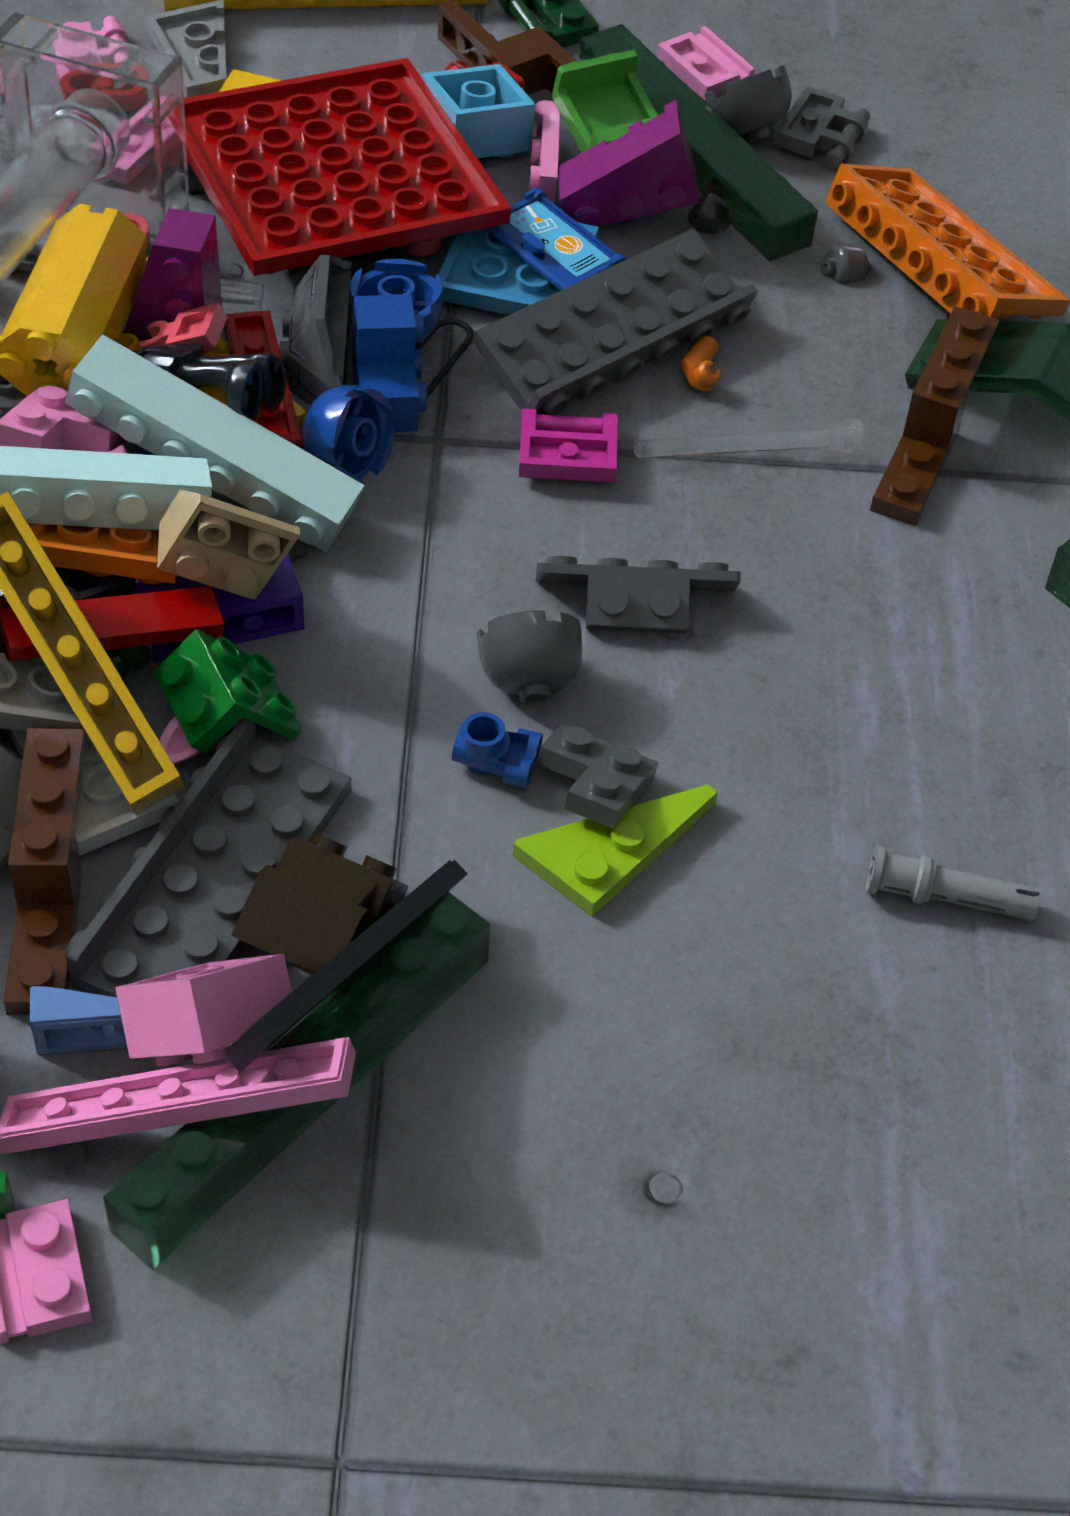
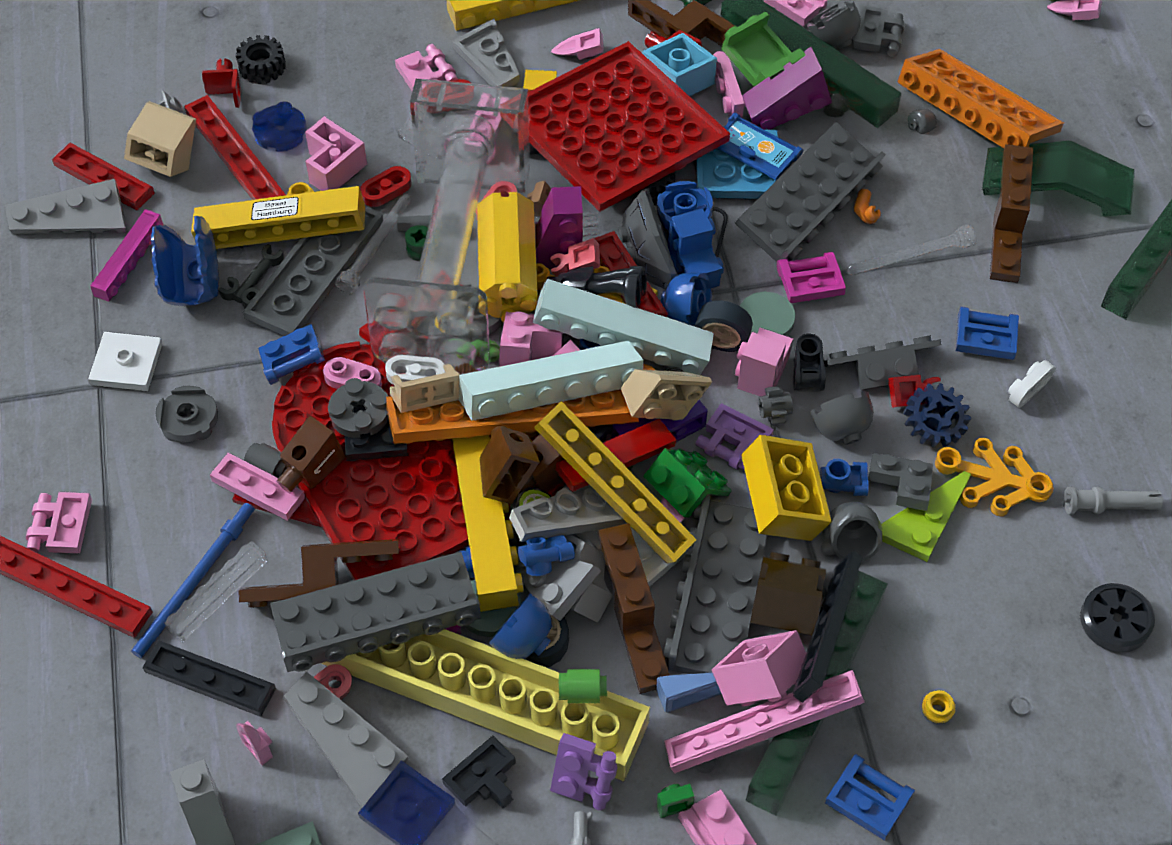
camera: 10 degrees left, 5 degrees up
none -> bright pink plate [551,28,603,60]
none -> black wheel [695,300,753,352]
none -> medium lavender plate [695,403,774,470]
none -> bright pink brick [735,328,793,396]
none -> sand green tile [740,291,796,338]
none -> yellow brick [741,435,832,541]
none -> dark grey gear [758,386,793,424]
none -> black piece [793,333,826,391]
none -> dark grey piece [821,502,883,561]
none -> blue plate [825,754,915,841]
none -> red plate [888,375,941,408]
none -> dark blue gear [903,383,971,448]
none -> yellow plate [922,690,956,723]
none -> light orange plant [935,438,1054,516]
none -> blue plate [956,306,1019,360]
none -> white plate [1008,360,1056,408]
none -> black wheel [1080,583,1155,652]

